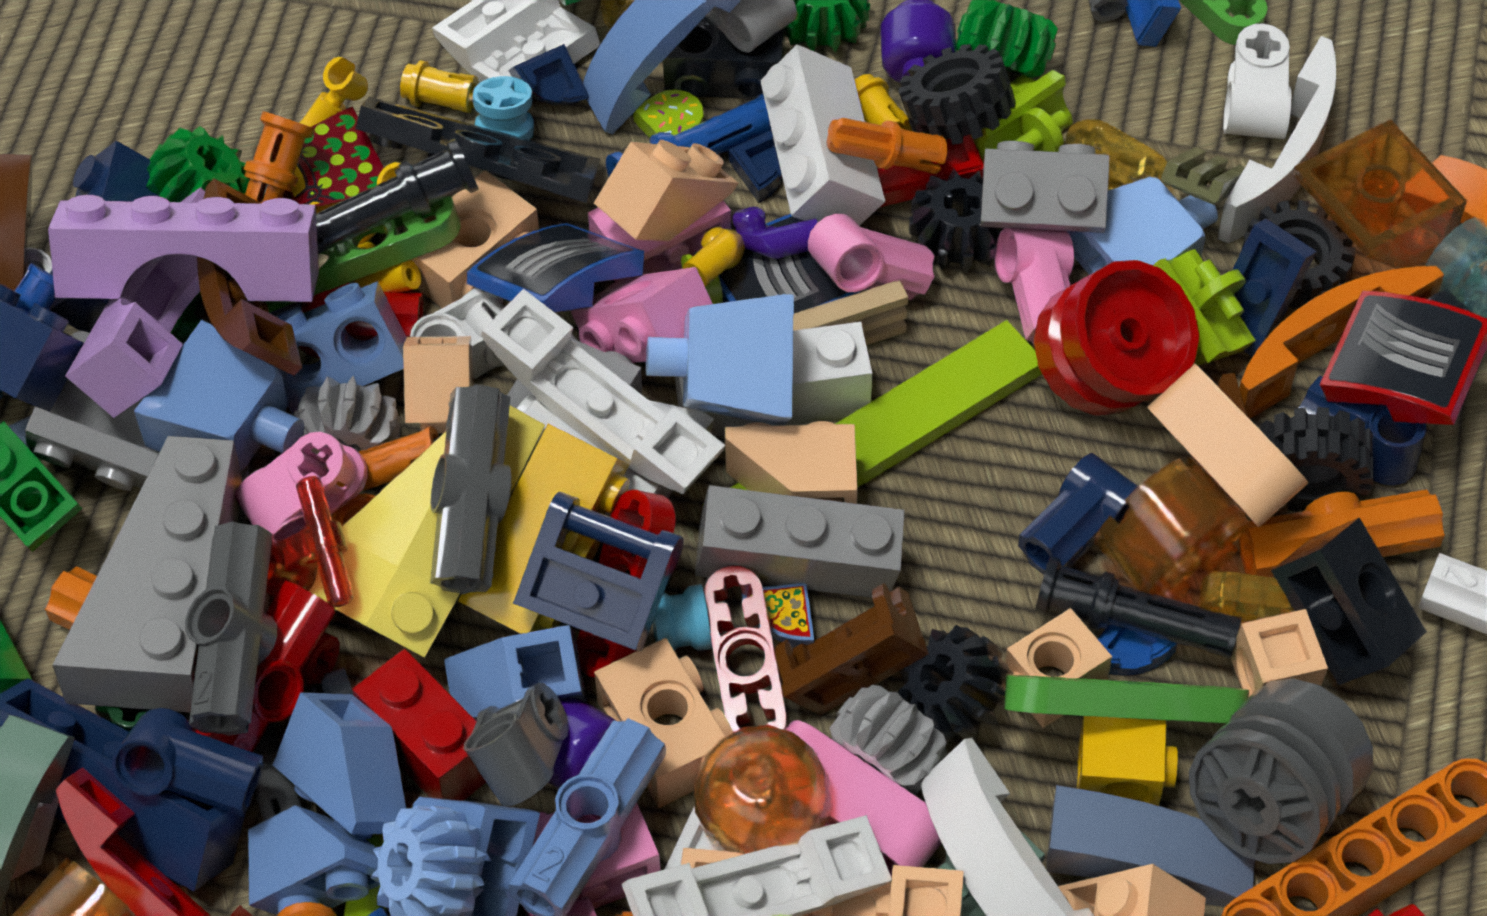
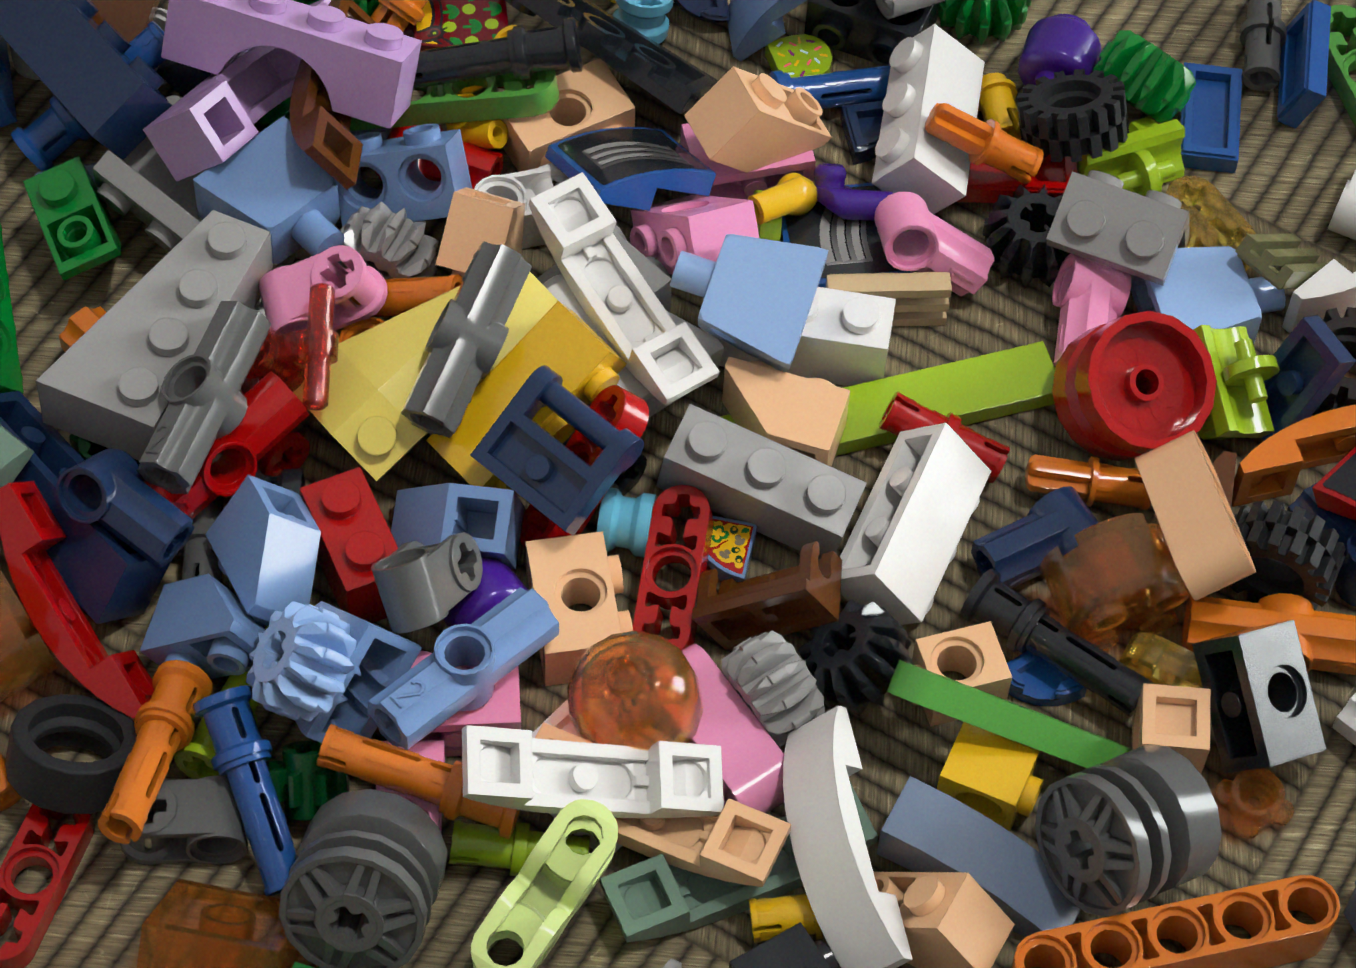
camera: 15 degrees right, 0 degrees up
none -> white brick [840,423,991,625]
none -> red pin [879,391,1010,484]
none -> orange axle [1025,454,1151,510]
none -> blue tile [1179,62,1242,174]
none -> clear orange plate [1215,768,1294,839]

